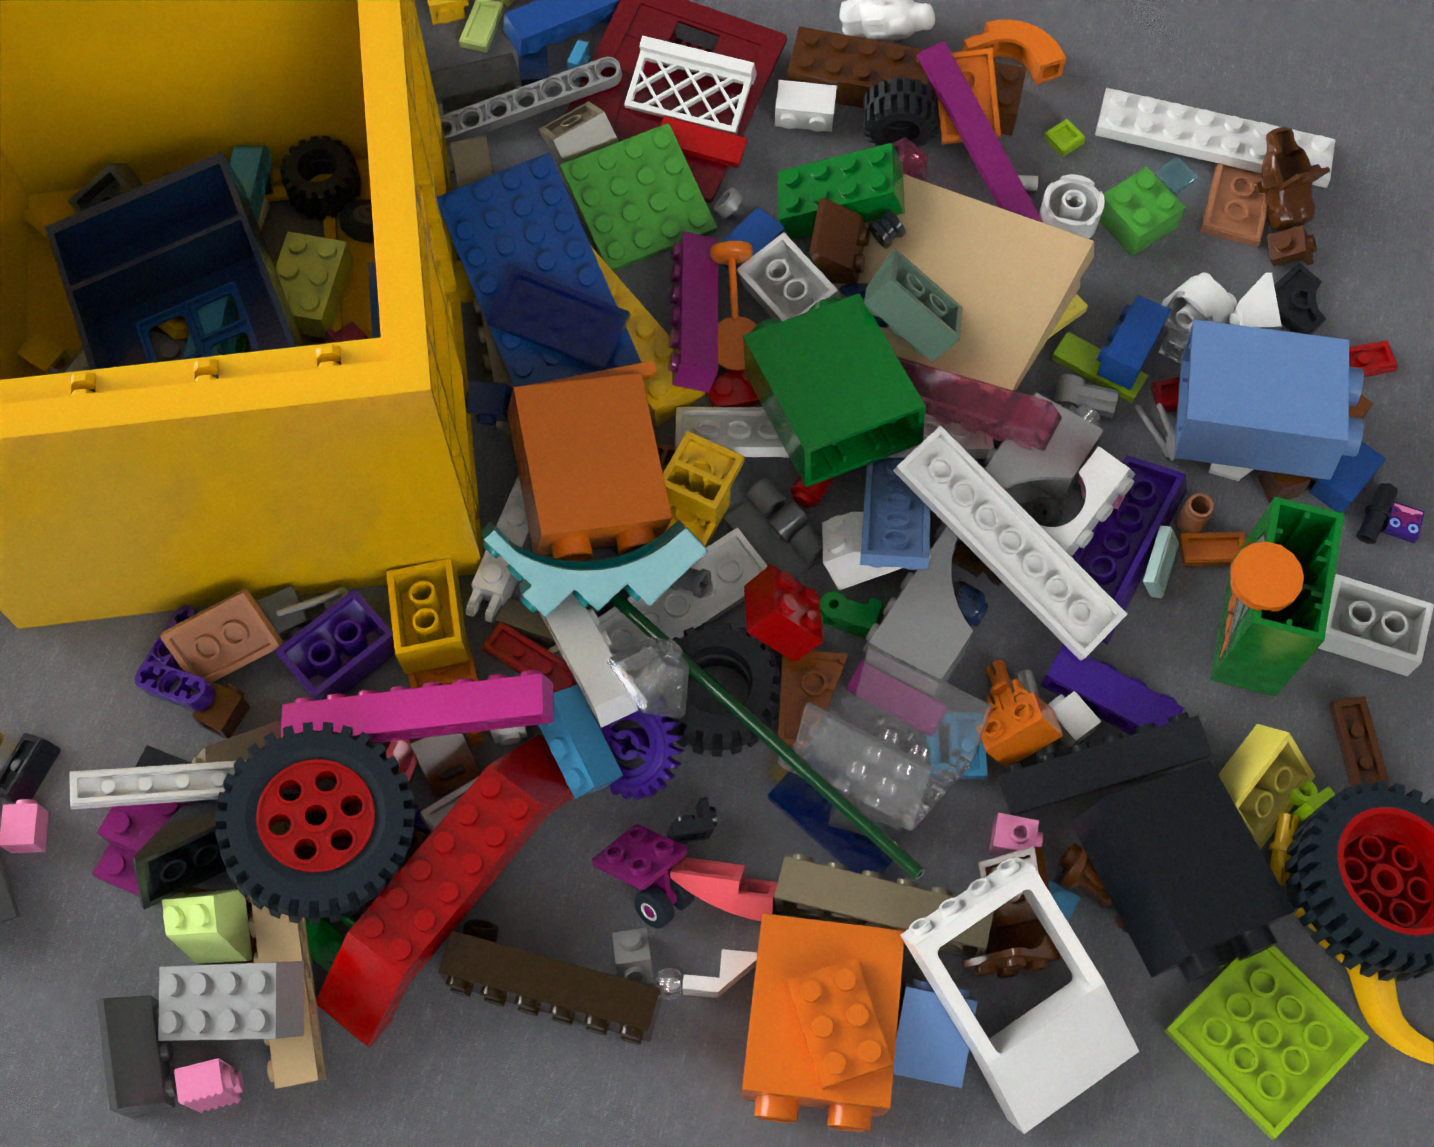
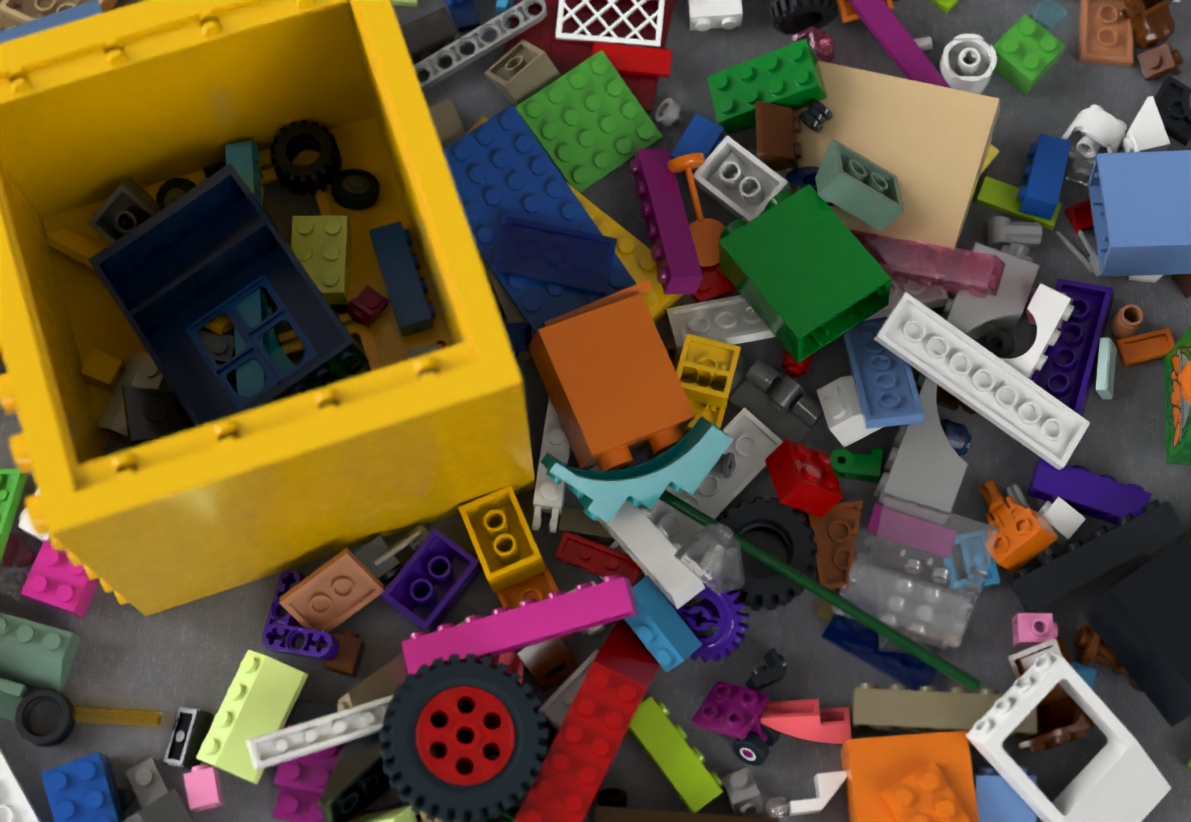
camera: 10 degrees left, 5 degrees up
none -> yellowish green slope [196,650,308,784]
none -> lime brick [629,696,723,813]

